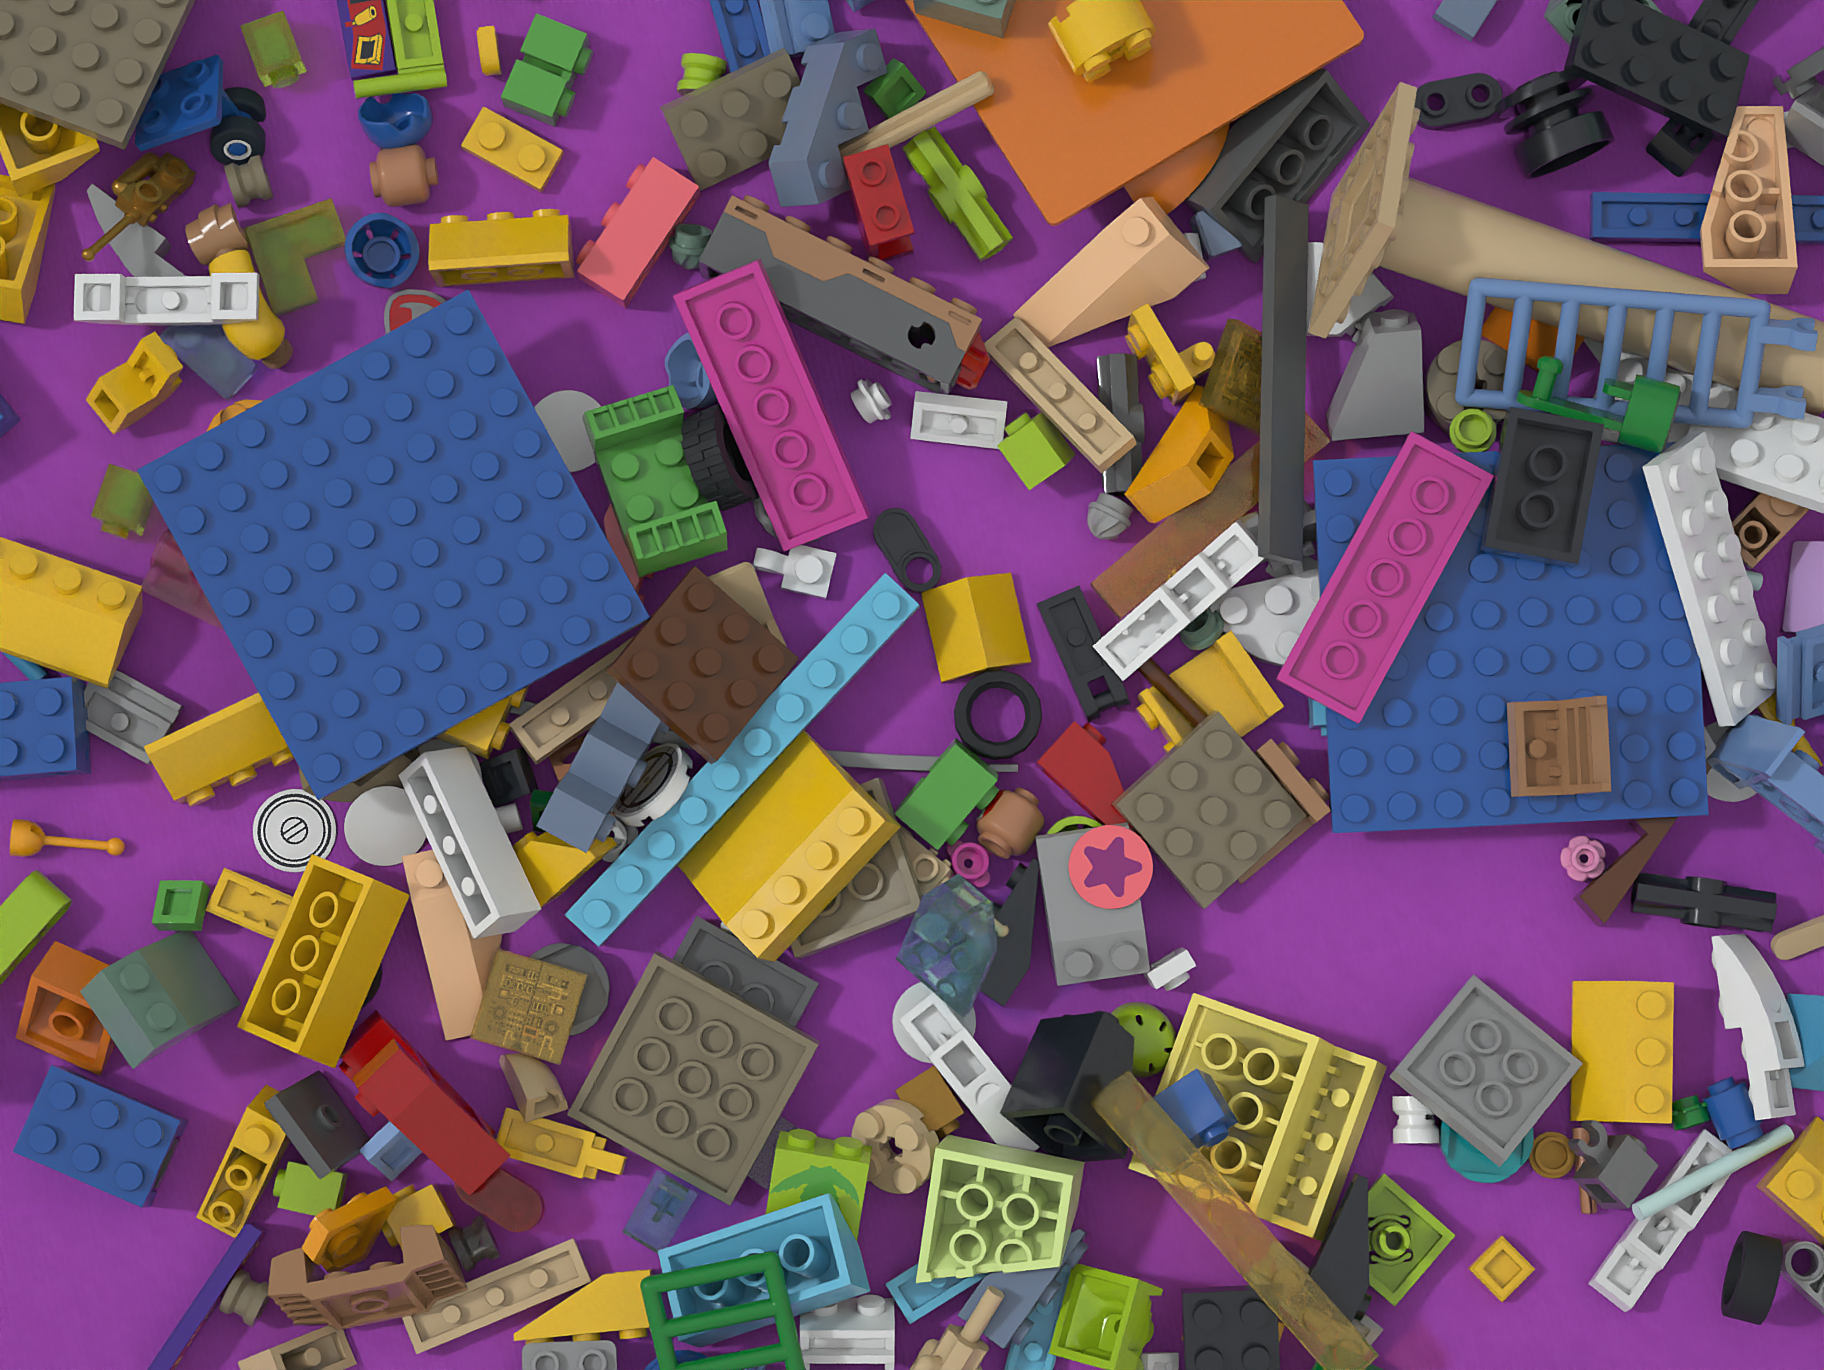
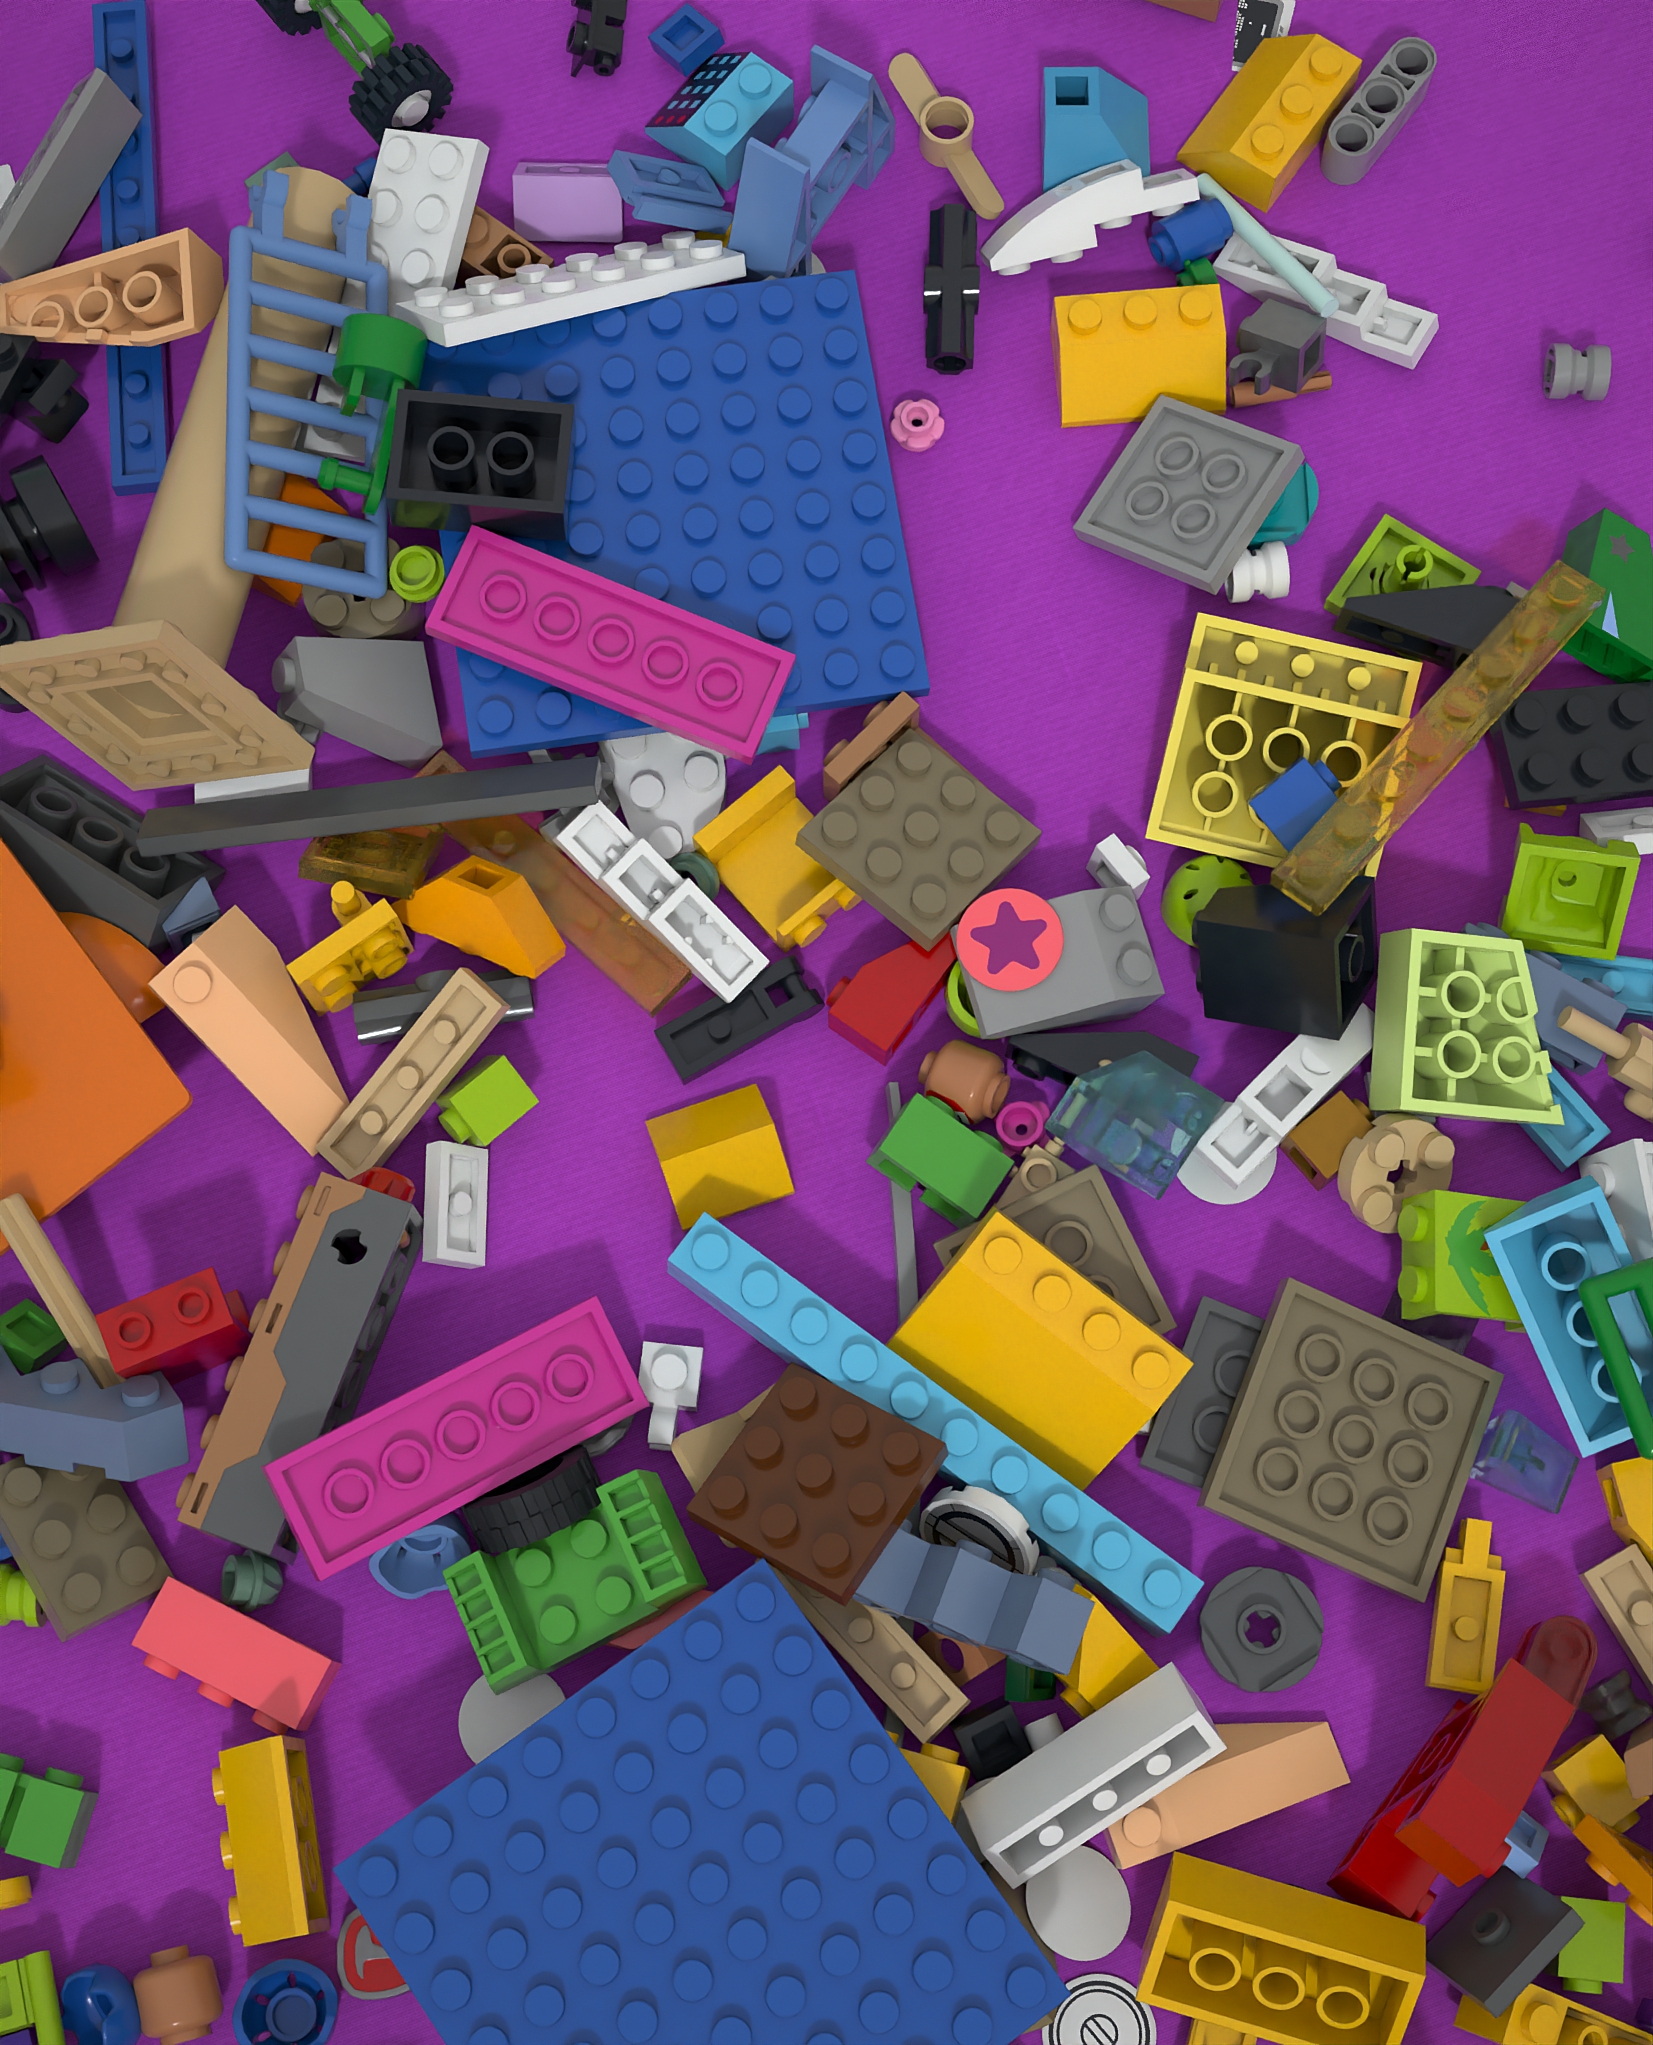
camera: 90 degrees left, 10 degrees down
yellow plate [461,106,564,193] -> none
clear yellow tile [470,948,588,1065] -> none
tan brick [499,1053,569,1123] -> none
white plate [851,379,892,424] -> none
black piece [873,508,941,594] -> none
lime piece [903,126,1013,262] -> none
black tyre [954,670,1042,760] -> none
light grey plate [1087,493,1133,540] -> none
reddish brown bar [1137,658,1208,727] -> none
yellow tile [1467,1235,1535,1302] -> none
medium nougat plate [1507,696,1612,797] -> none
pearl gold plate [1528,1132,1575,1179] -> none
reddish brown slope [1573,761,1712,926] -> none
black tyre [1721,1231,1783,1325] -> none

